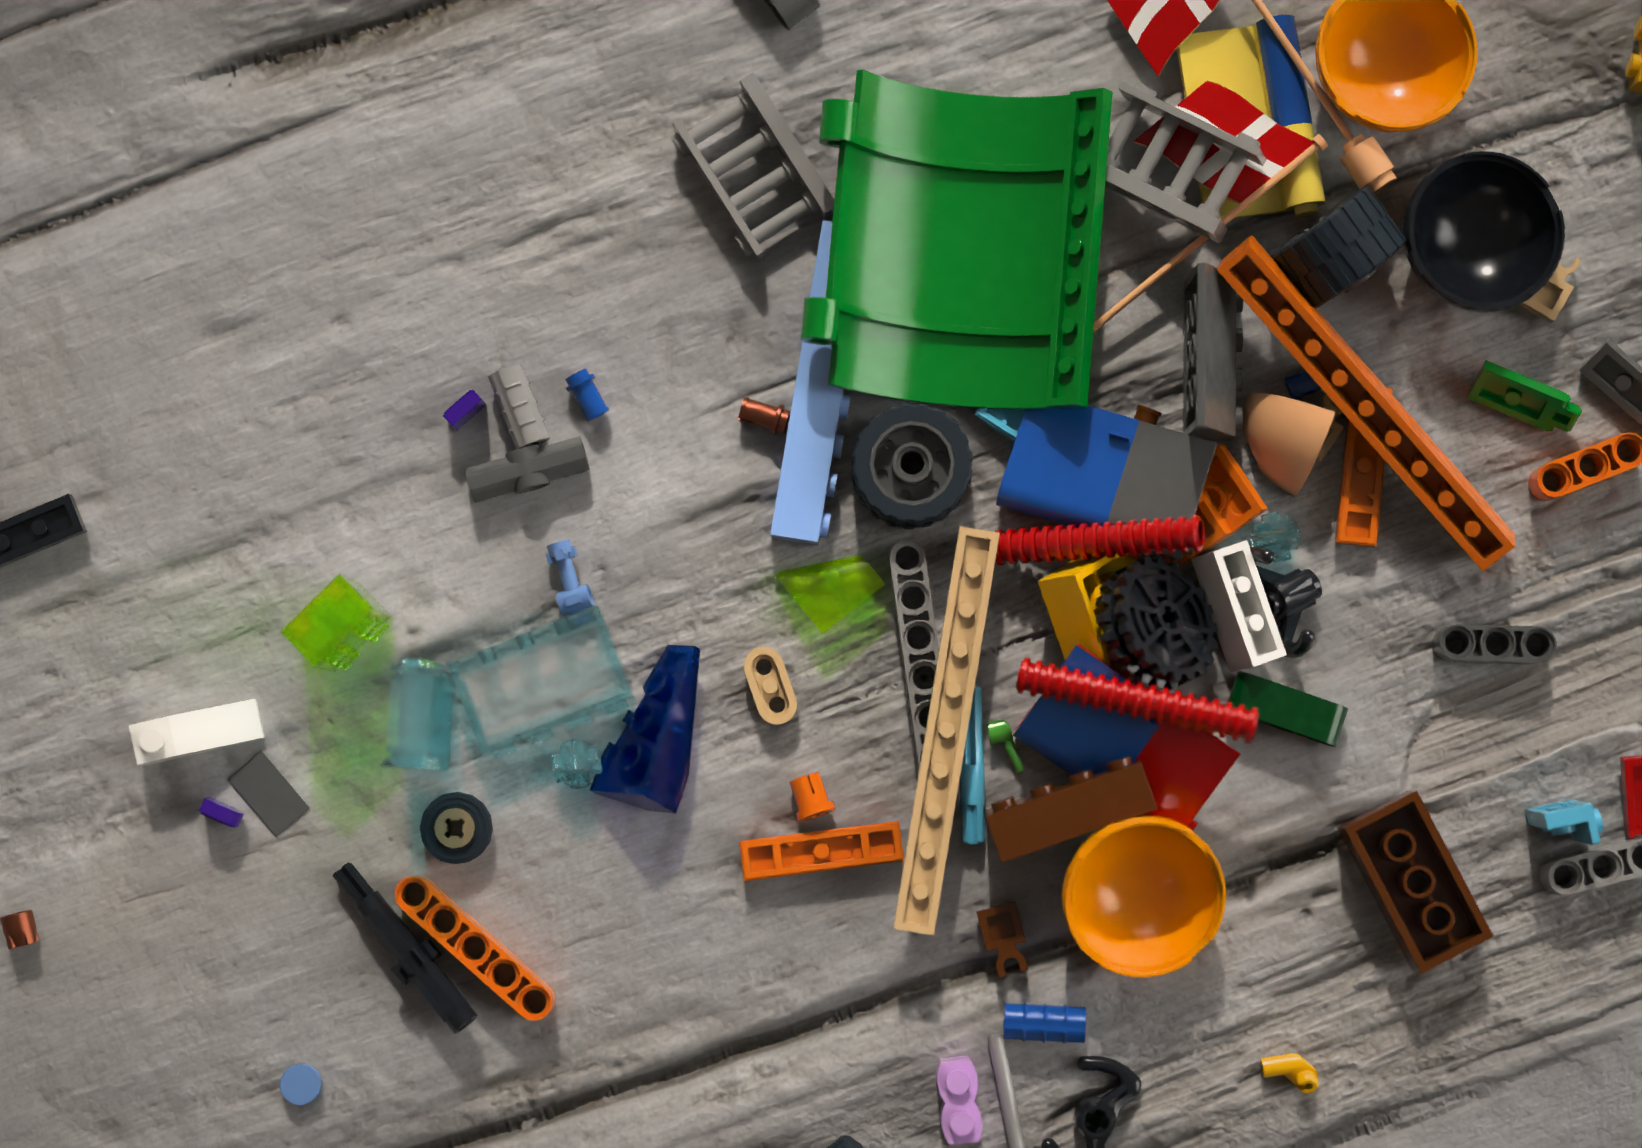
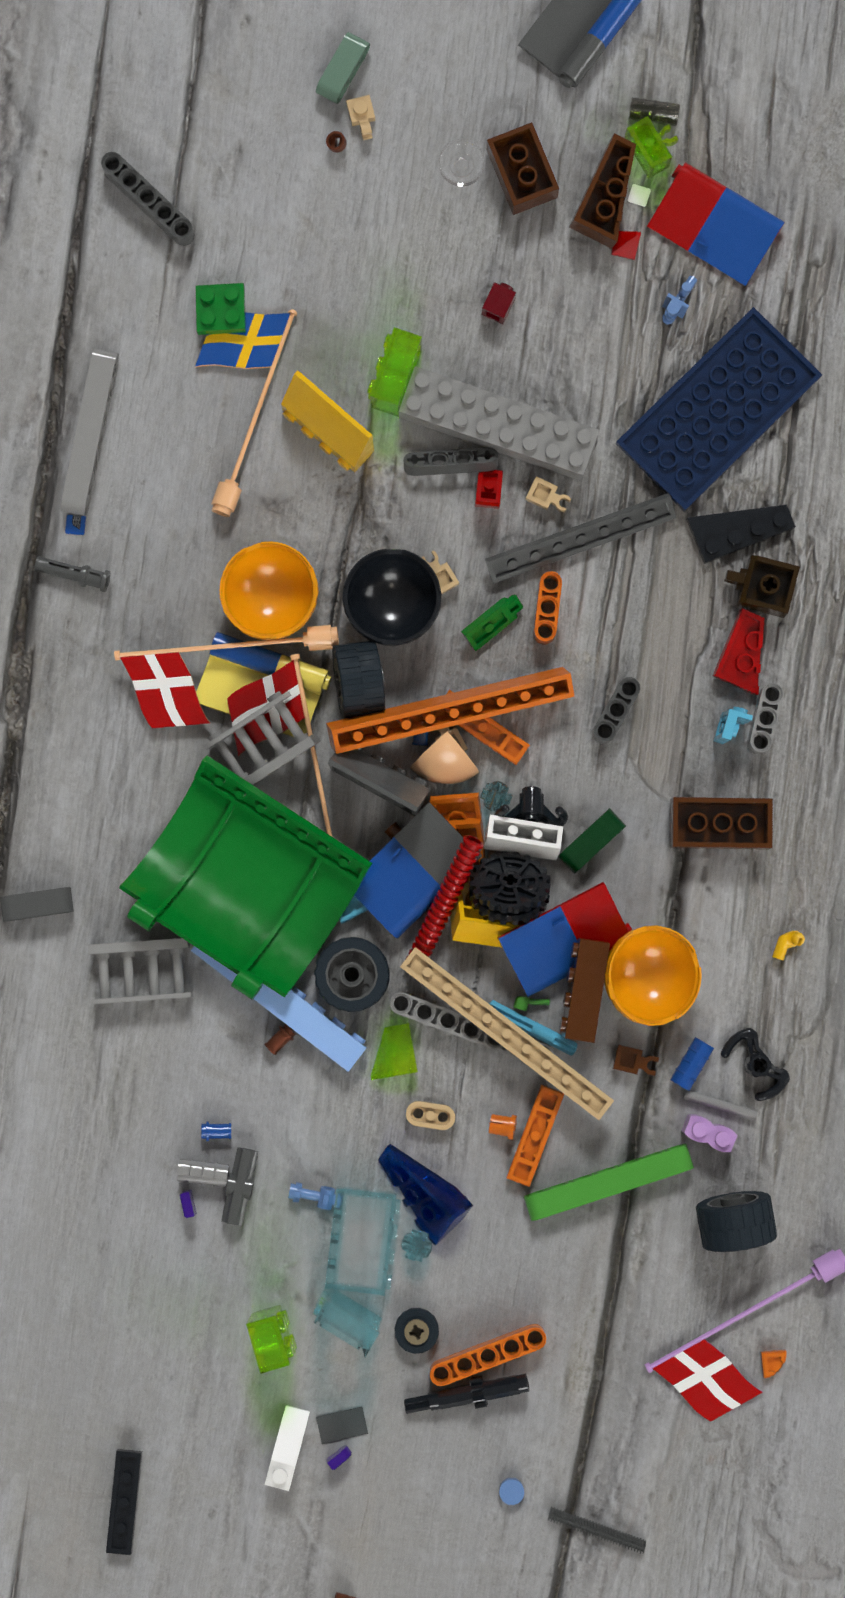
camera: 65 degrees left, 0 degrees up
red piece [1016,657,1259,744] -> none
none -> bright green beam [523,1143,694,1221]

